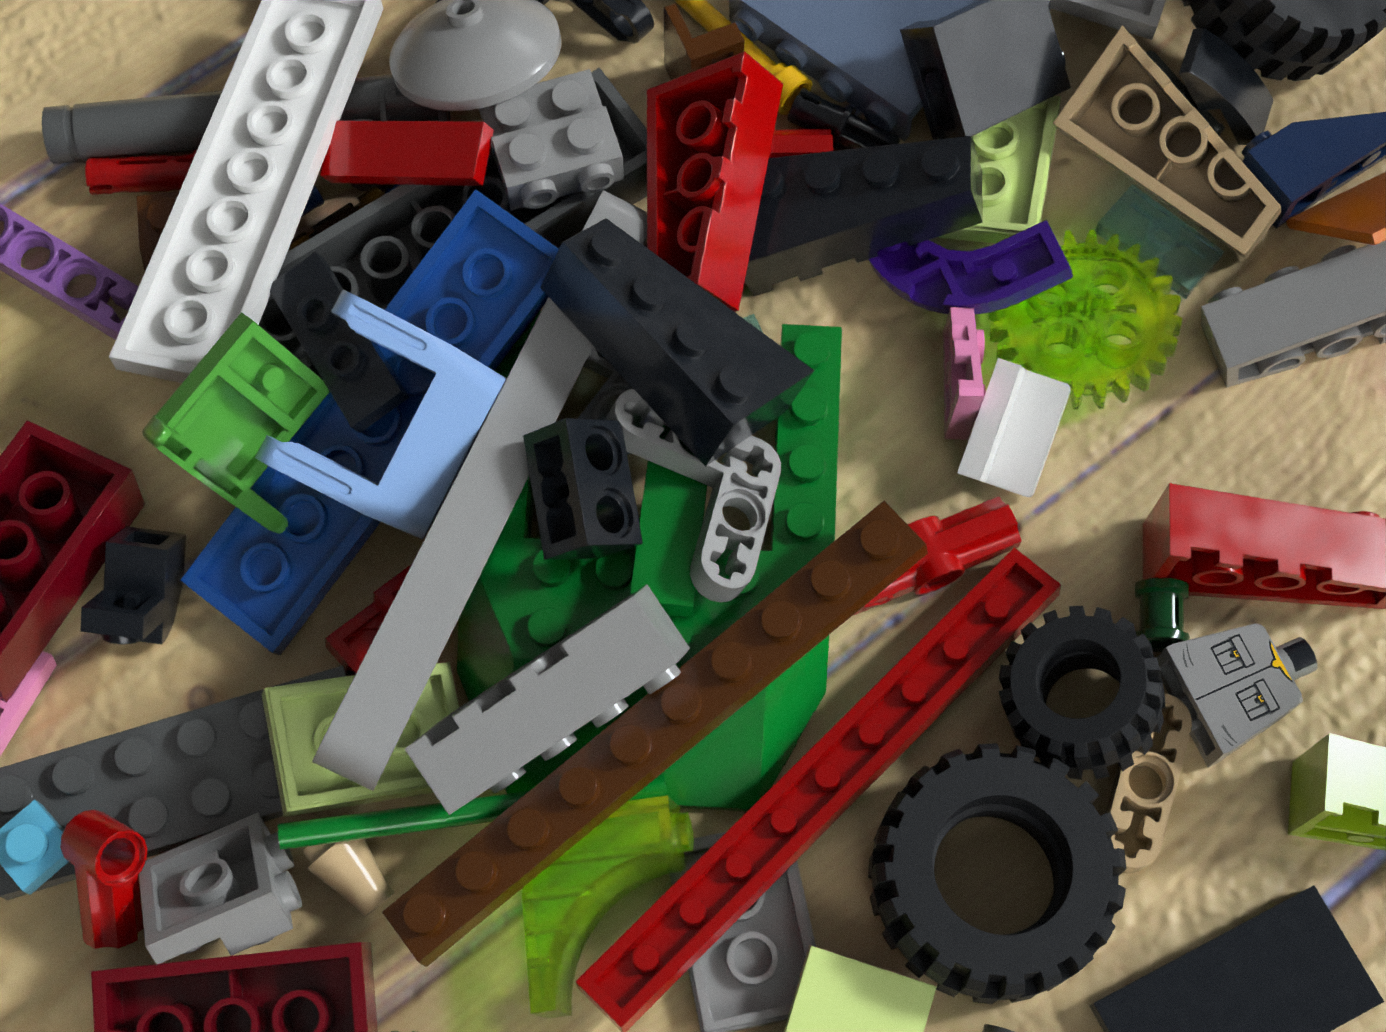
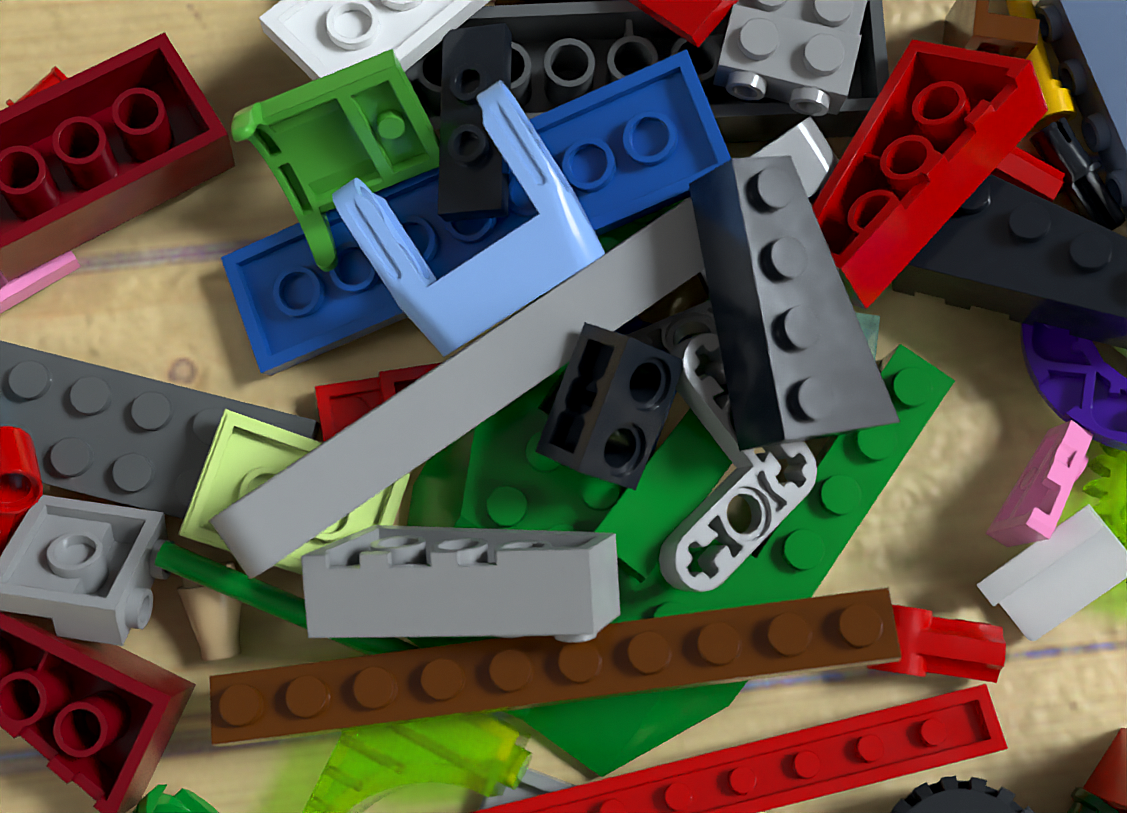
camera: 30 degrees right, 10 degrees up
black brick [80,526,186,645] -> none

